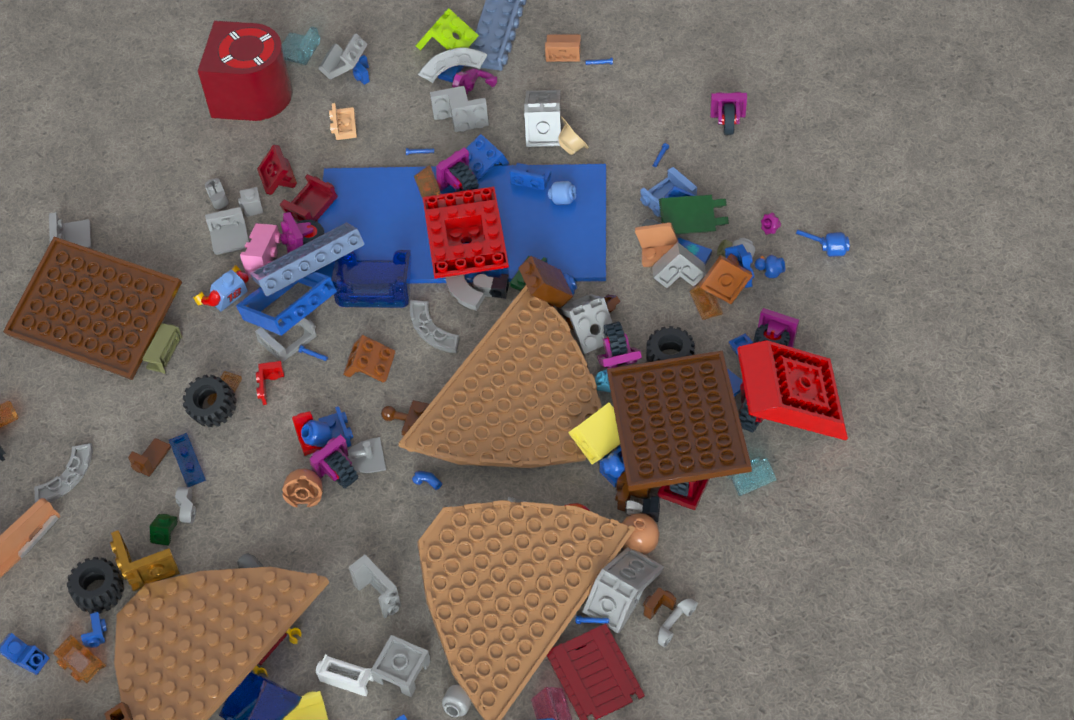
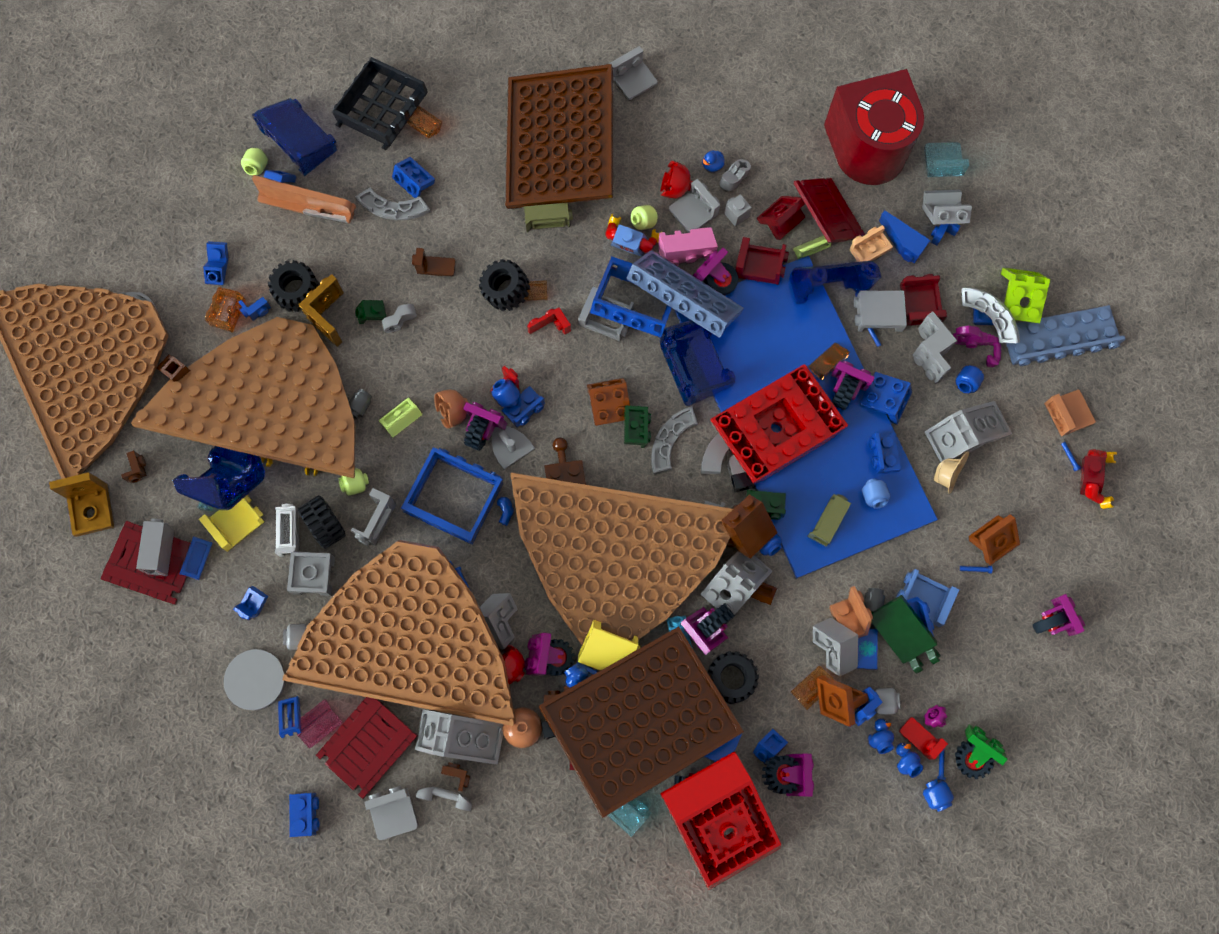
camera: 60 degrees right, 20 degrees up
clear blue tile [169,433,206,487] -> none
blue piece [298,345,328,361] -> none
blue piece [576,616,610,624] -> none
olive tile [717,239,732,258] -> none
none -> black tyre [298,495,346,549]
none -> yellowish green head [338,468,369,496]
none -> light grey bracket [364,786,418,840]
none -> yellowish green slope [379,398,422,437]
none -> blue bracket [392,157,435,198]
none -> blue window [401,447,503,545]
none -> magenta plate [524,632,575,676]
none -> dark green bracket [624,405,651,448]
none -> yellowish green head [631,205,658,230]
none -> red cylinder [660,161,693,199]
none -> blue animal [702,150,725,172]
none -> clear blue windscreen [790,260,882,304]
none -> yellowish green slope [793,235,832,259]
none -> dark red door [794,178,865,243]
none -> olive window [807,494,851,547]
none -> light grey panel [854,291,907,332]
none -> blue slope [879,210,930,264]
none -> blue animal [896,743,923,778]
none -> red bracket [899,717,948,760]
none -> dark red panel [900,274,947,326]
none -> blue head [955,365,984,393]
none -> plate [955,724,1008,779]
none -> dark orange bracket [968,514,1020,565]
none -> torso [1080,449,1117,509]

